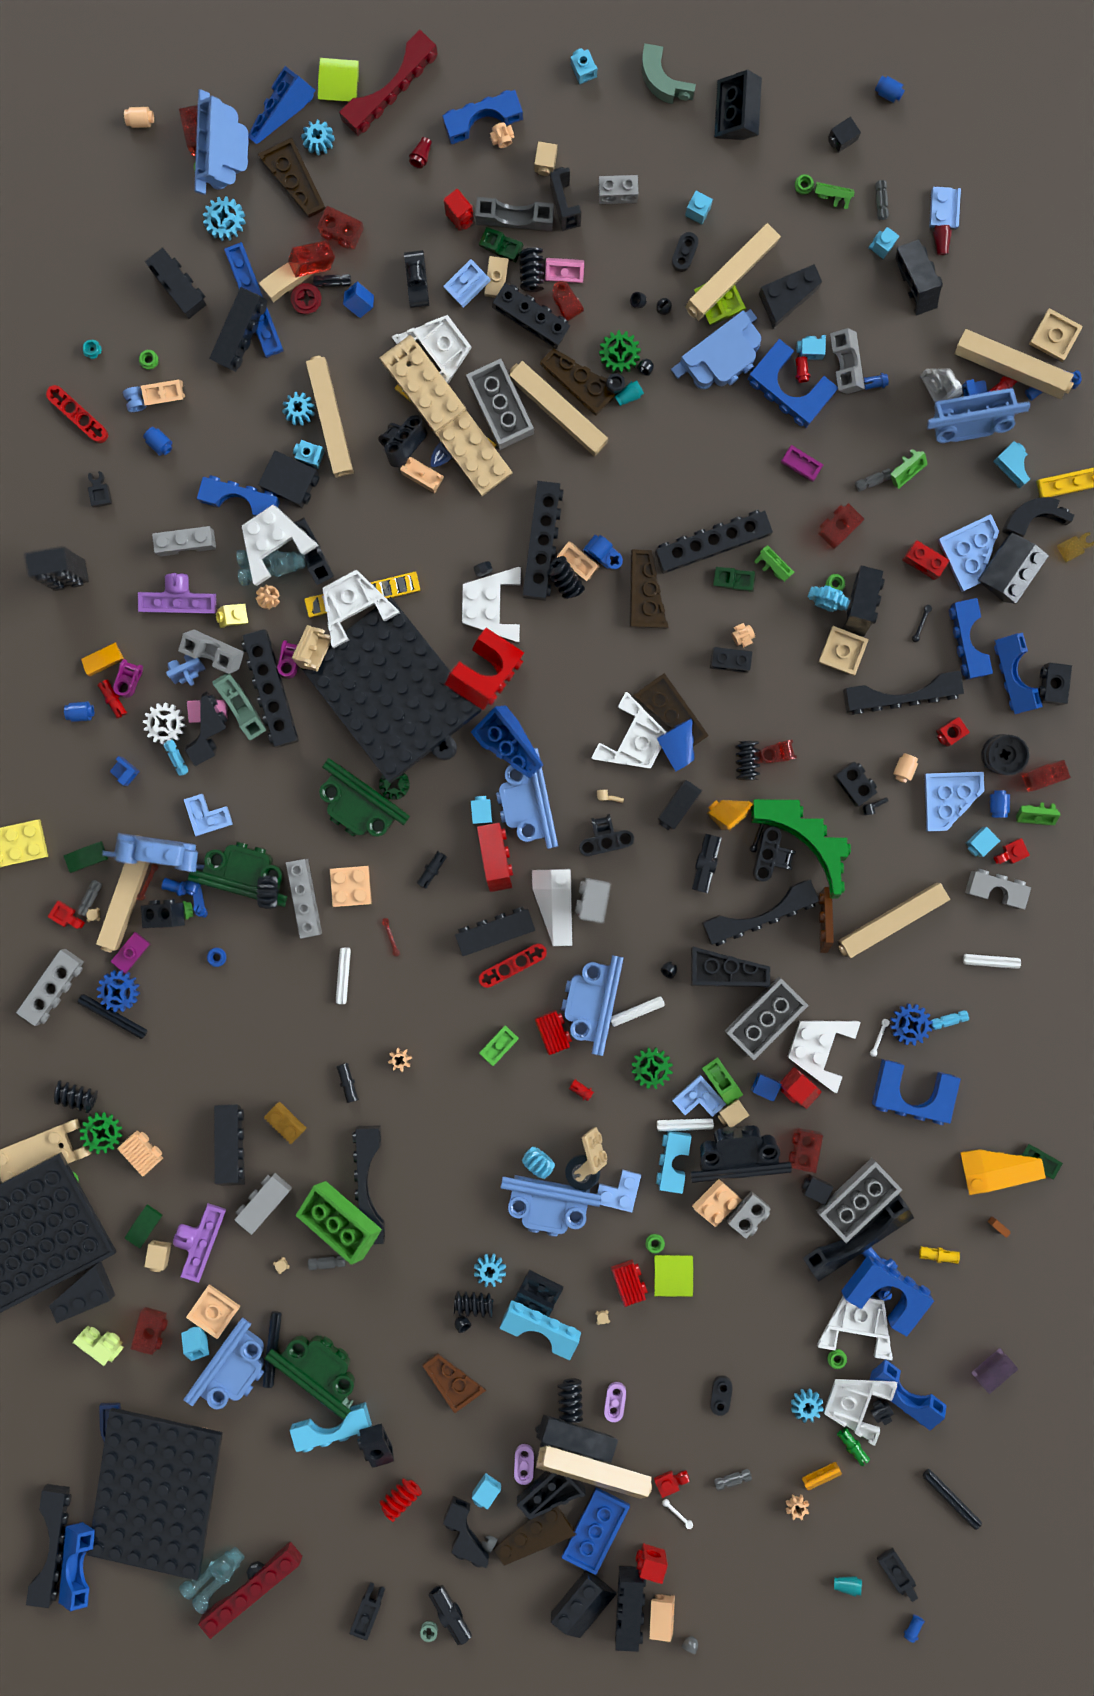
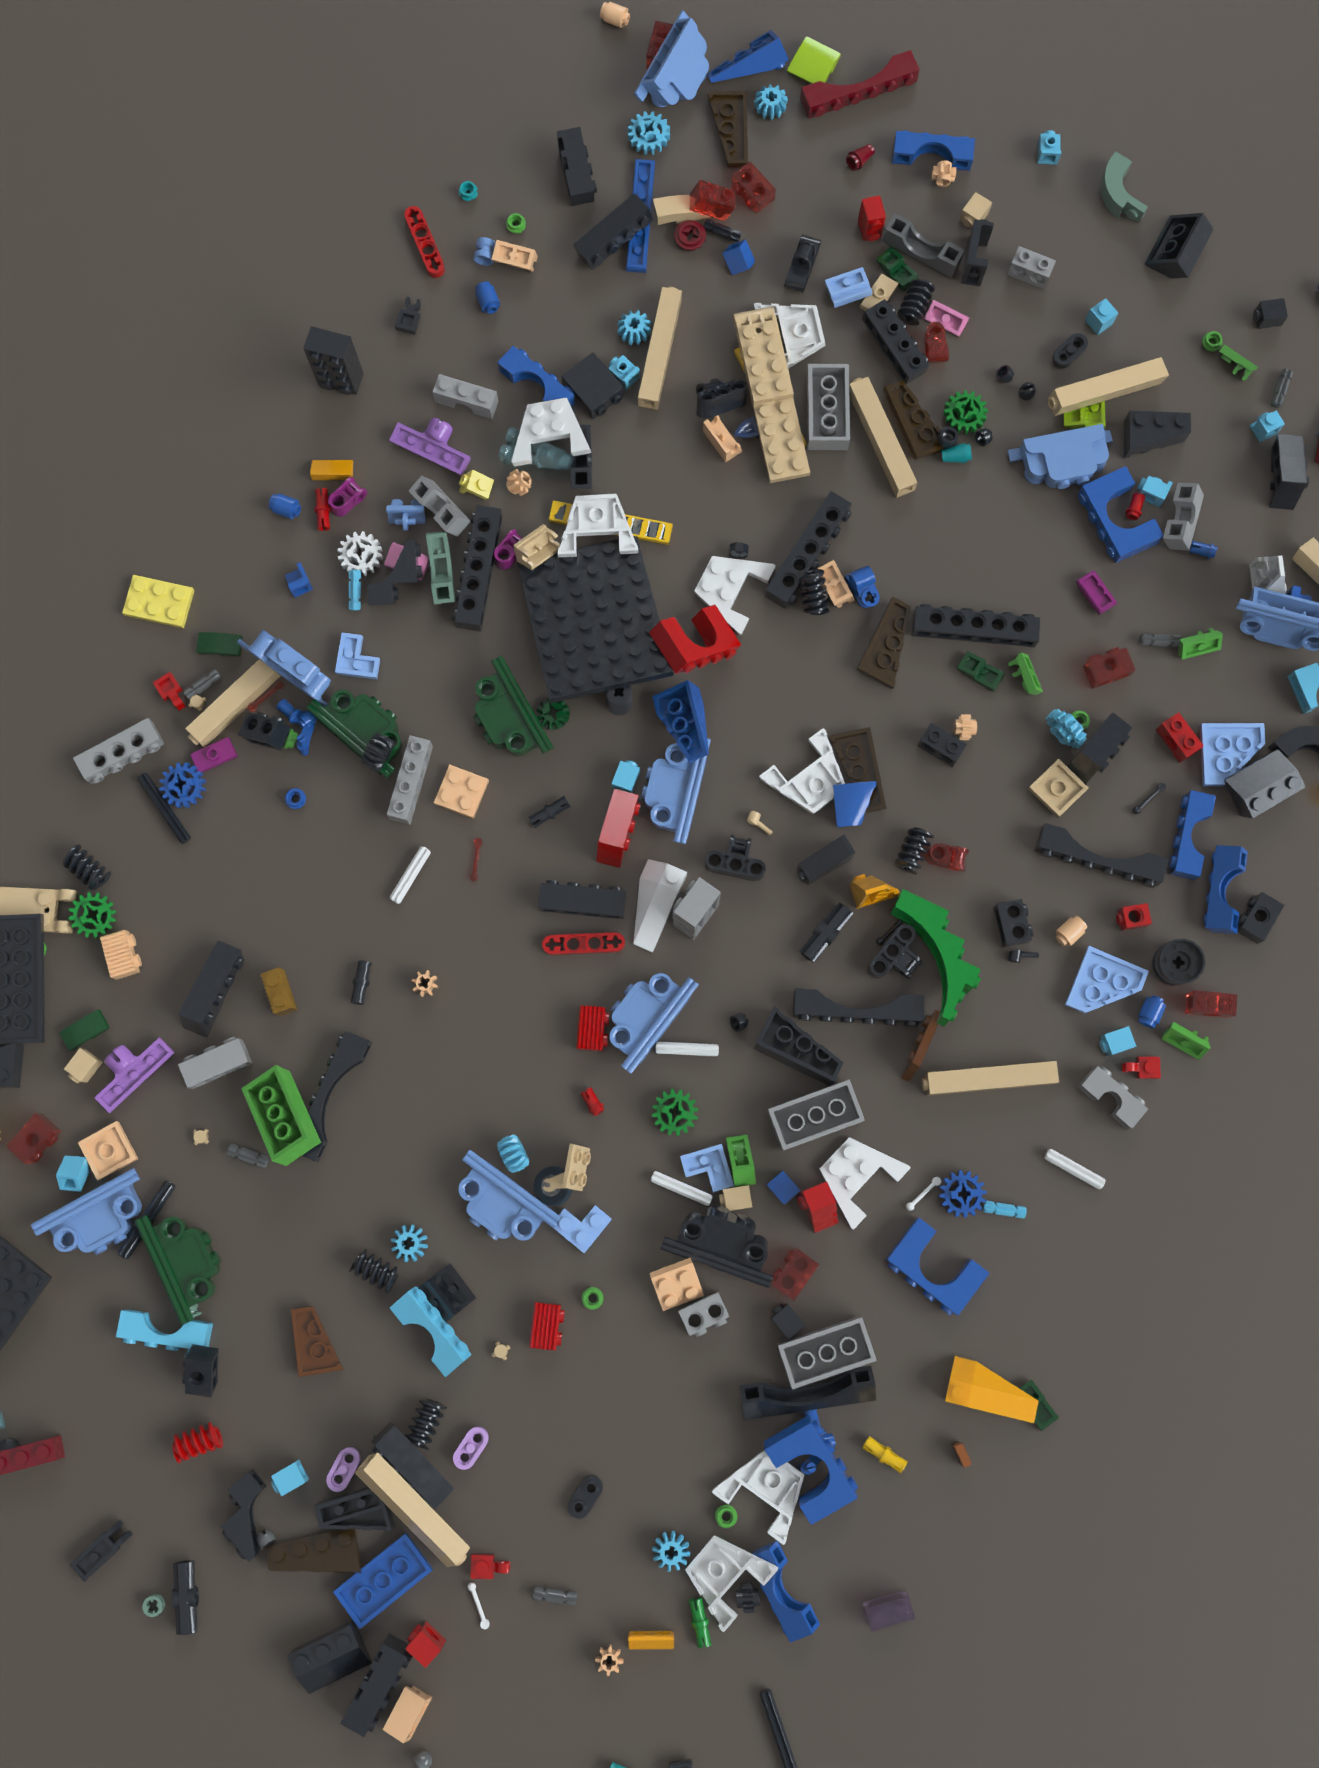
camera: 25 degrees right, 10 degrees down
black hinge [454,1316,471,1333] -> none
bright green plate [479,1026,519,1067] -> none
lime slope [654,1255,693,1297] -> none
medium azure arch [656,1131,692,1194] -> none

